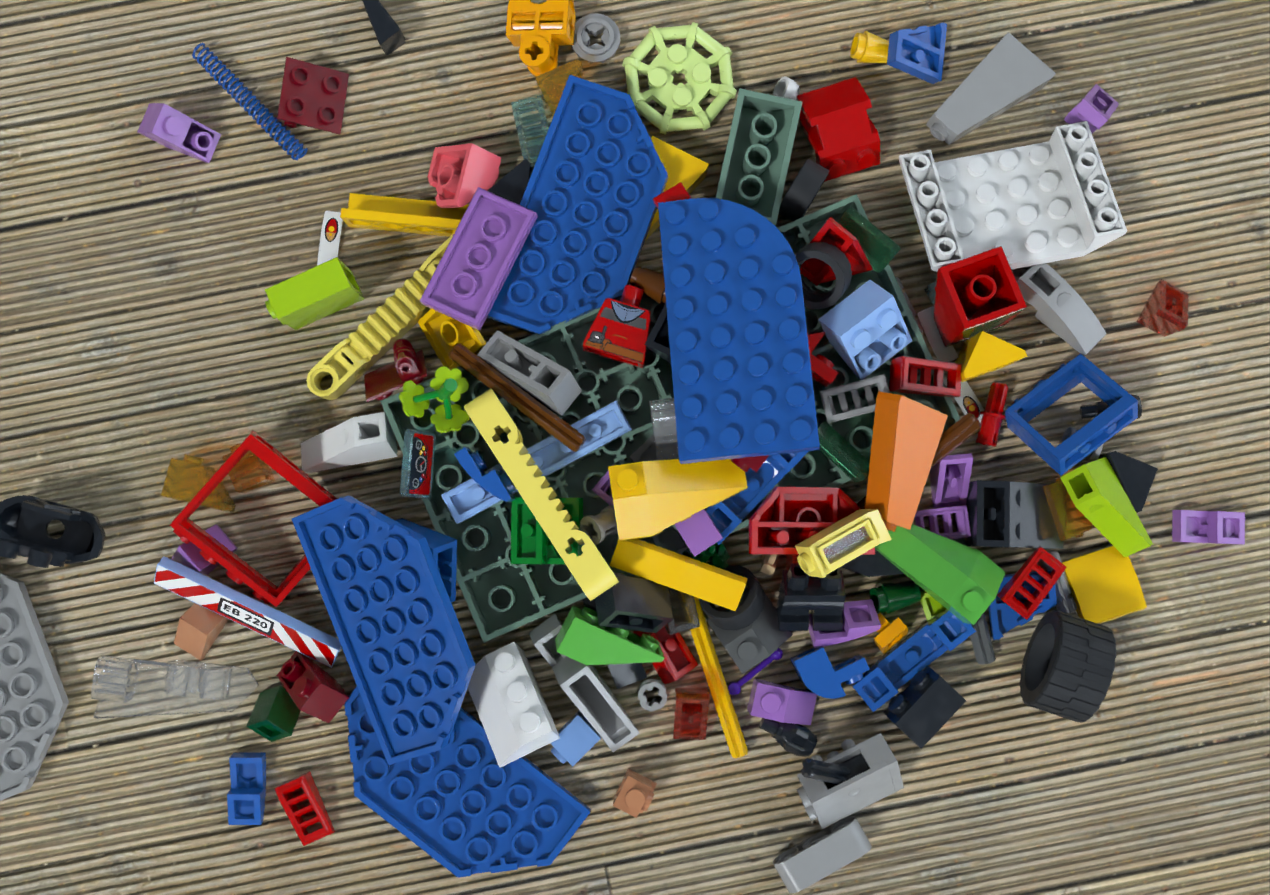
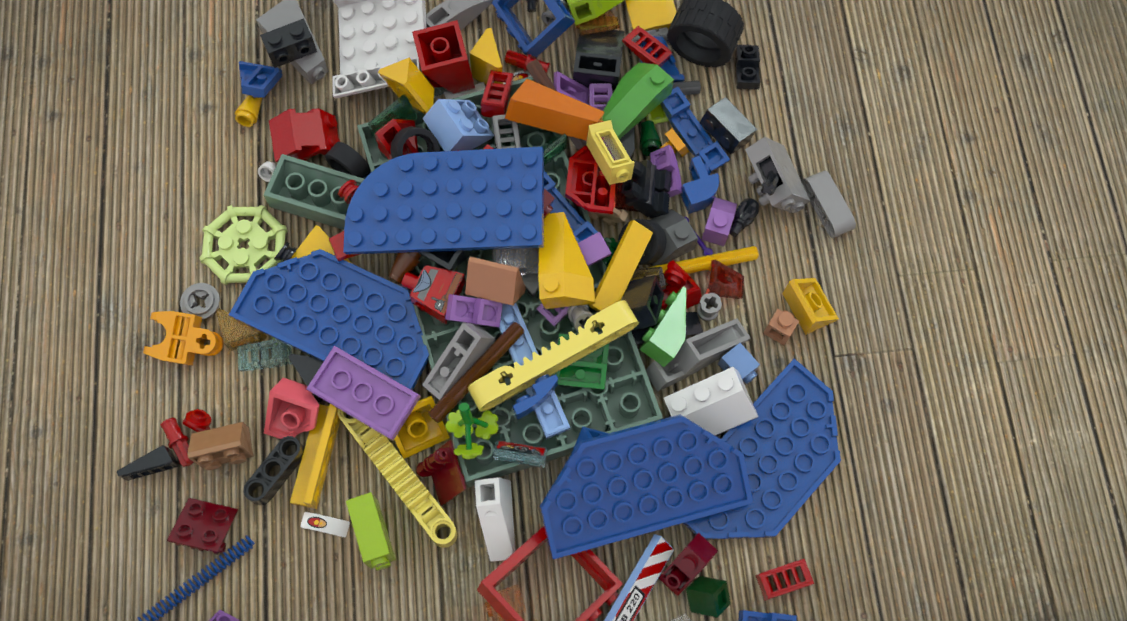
camera: 85 degrees left, 15 degrees down
none -> red axle [160,417,194,467]
none -> red plate [183,409,212,432]
none -> medium nougat slope [187,422,254,470]
none -> black beam [243,436,305,505]
none -> black brick [260,18,317,68]
none -> black bush [274,242,297,262]
none -> red bush [338,179,359,204]
none -> yellow slope [378,58,434,114]
none -> medium lavender slope [445,294,503,327]
none -> nougat slope [465,257,526,306]
none -> red plate [663,260,689,287]
none -> black slope [736,45,760,90]
none -> yellow slope [782,278,839,335]

